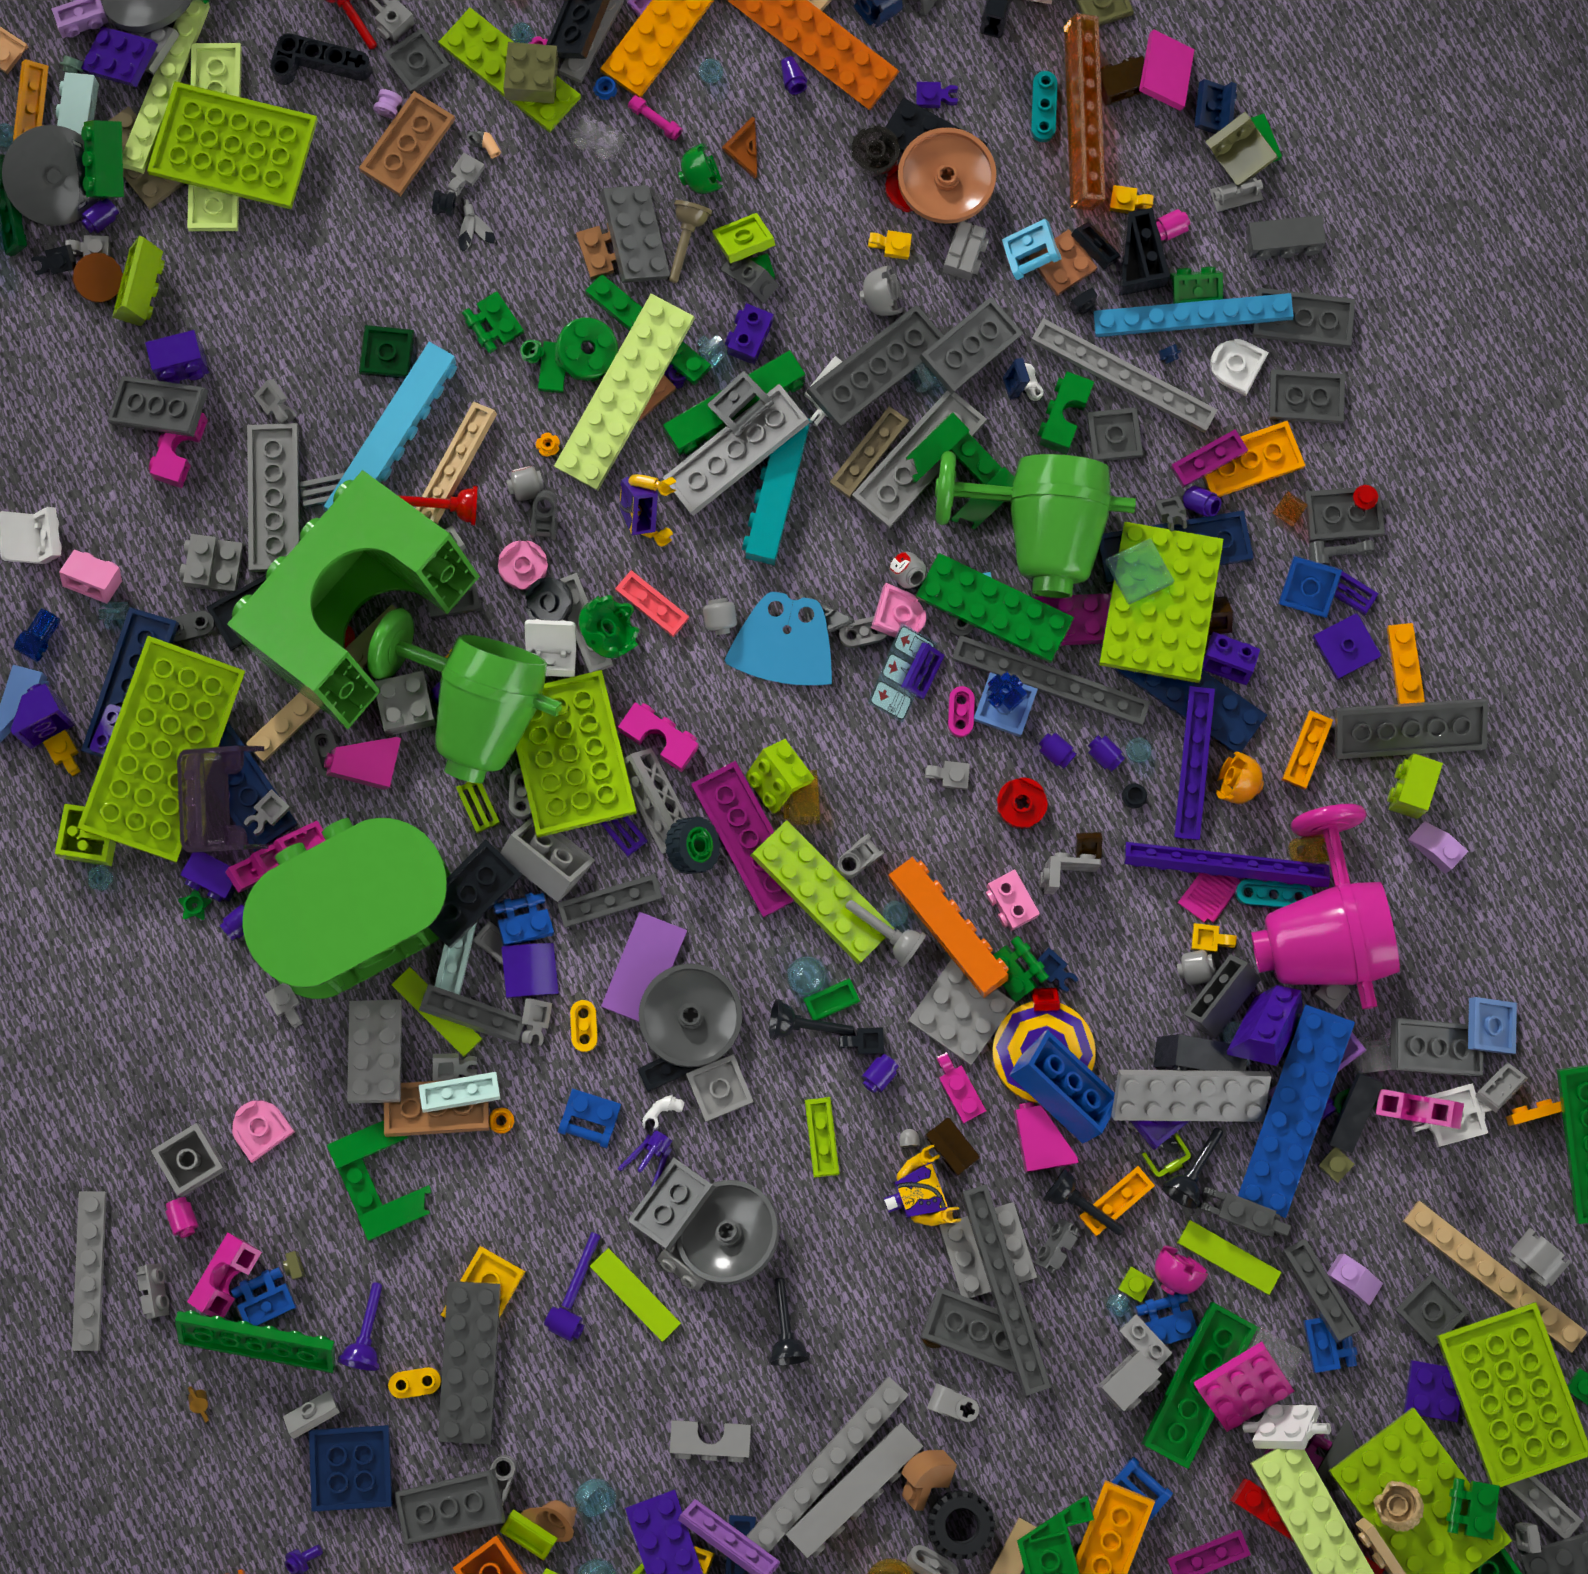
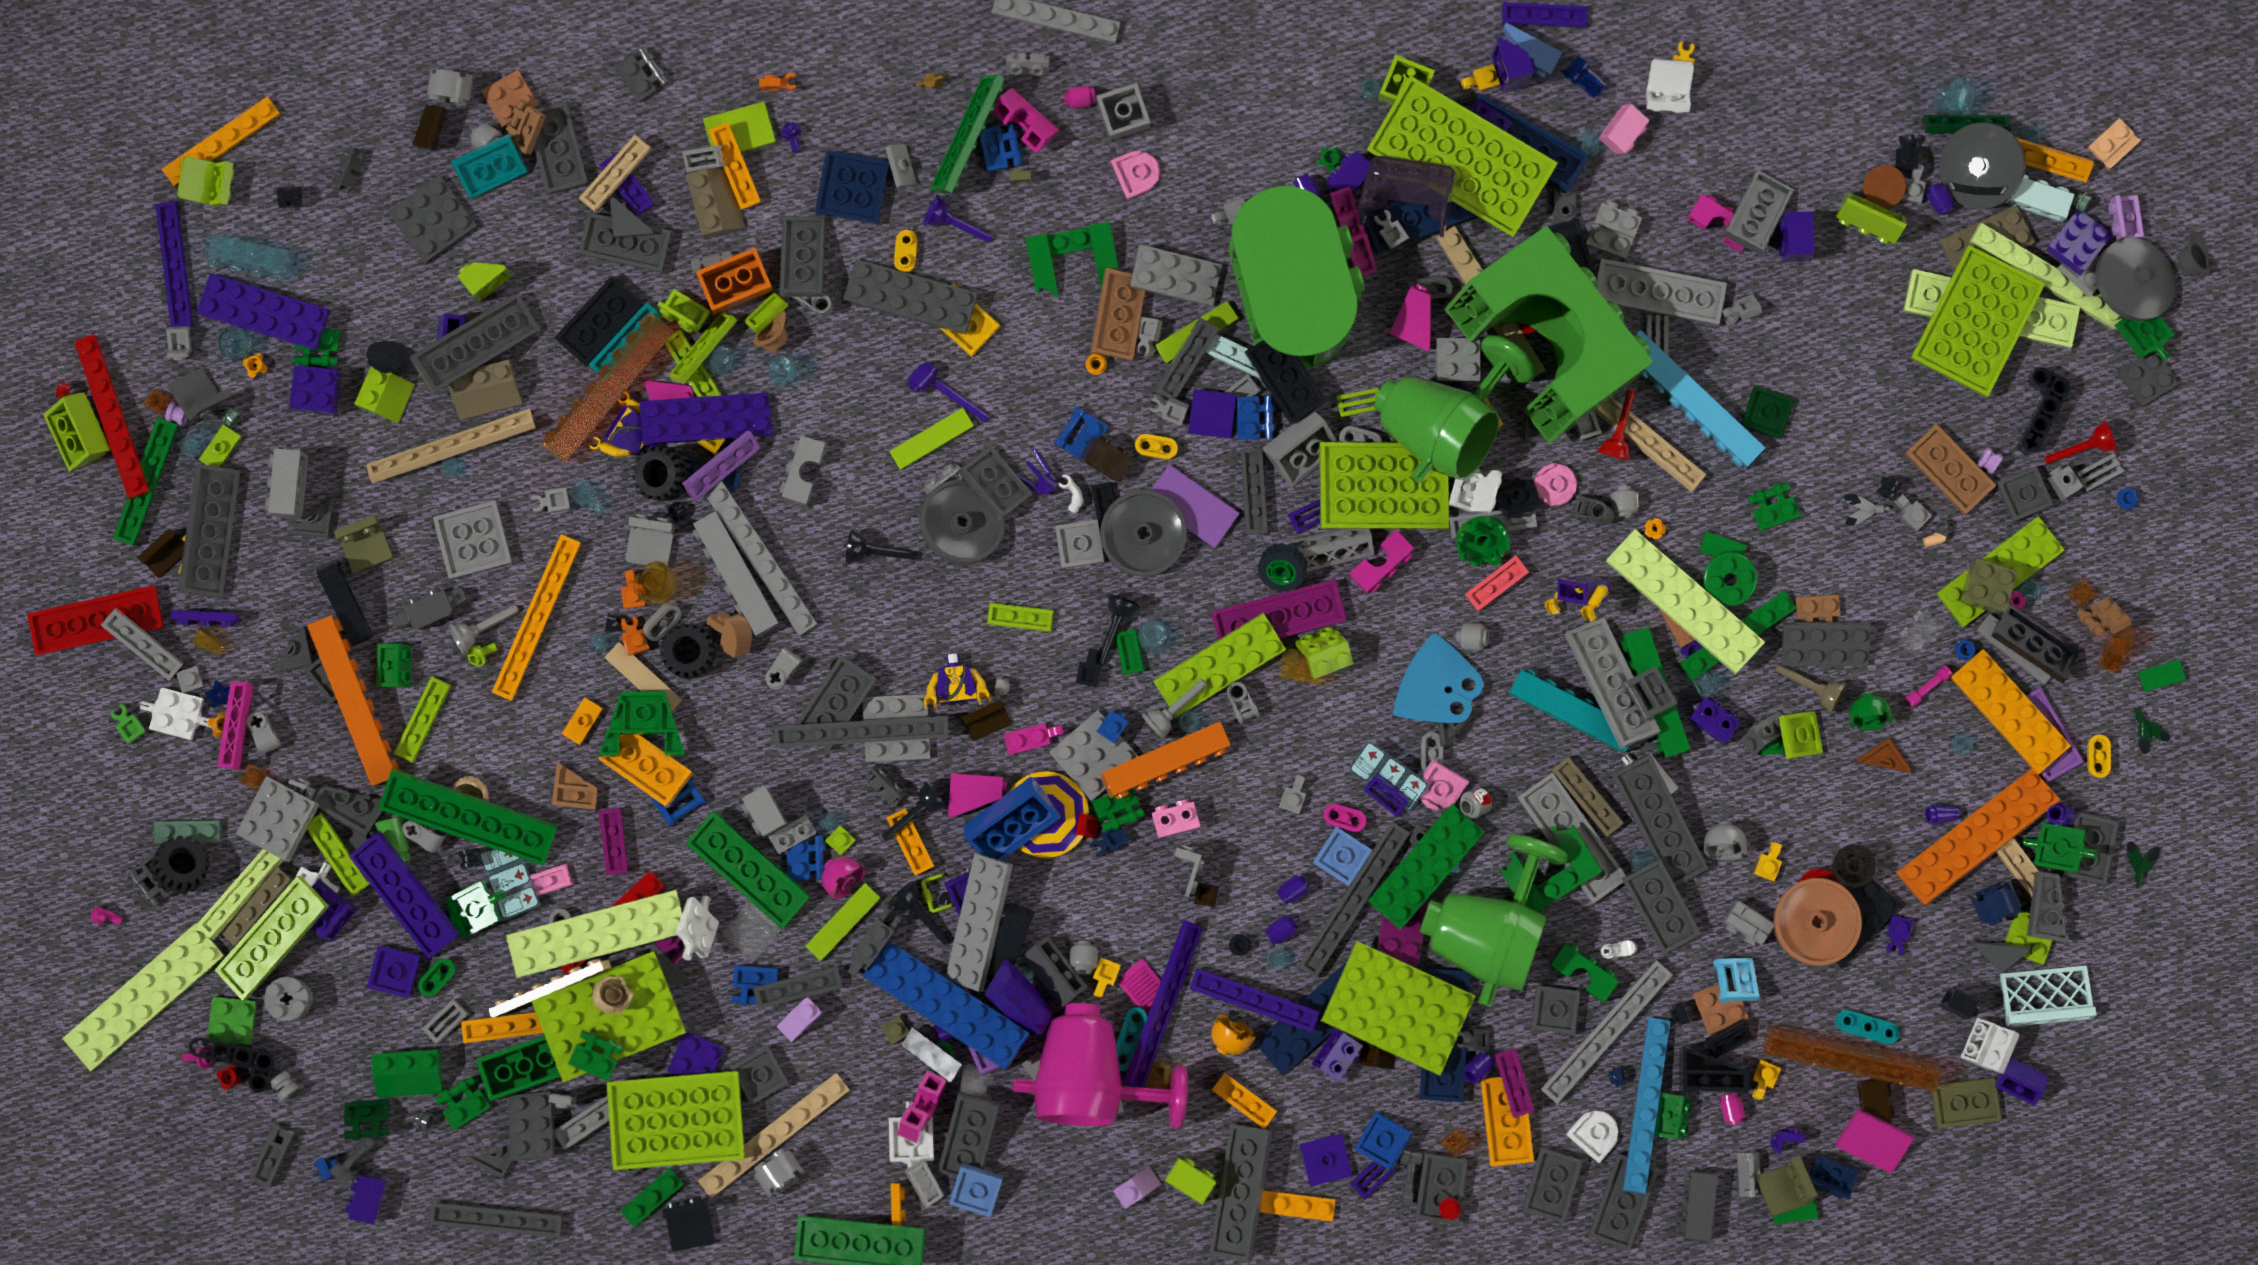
camera: 105 degrees right, 5 degrees up
green brick [81,120,124,198] -> none
light aqua plate [419,1072,501,1113] -> none
green plate [520,340,544,364] -> none
dark purple brick [862,1054,899,1093] -> none
clear blue brick [986,672,1028,715] -> none
red plate [996,777,1048,829] -> none
dark blue plate [1003,358,1030,400] -> none
clear light blue tile [1105,538,1174,605] -> none
dark pink plate [1193,1341,1295,1432] -> none
none -> dark brown brick [1079,435,1133,481]
none -> blue bracket [1096,710,1129,744]
none -> dark purple bracket [1770,1128,1805,1154]

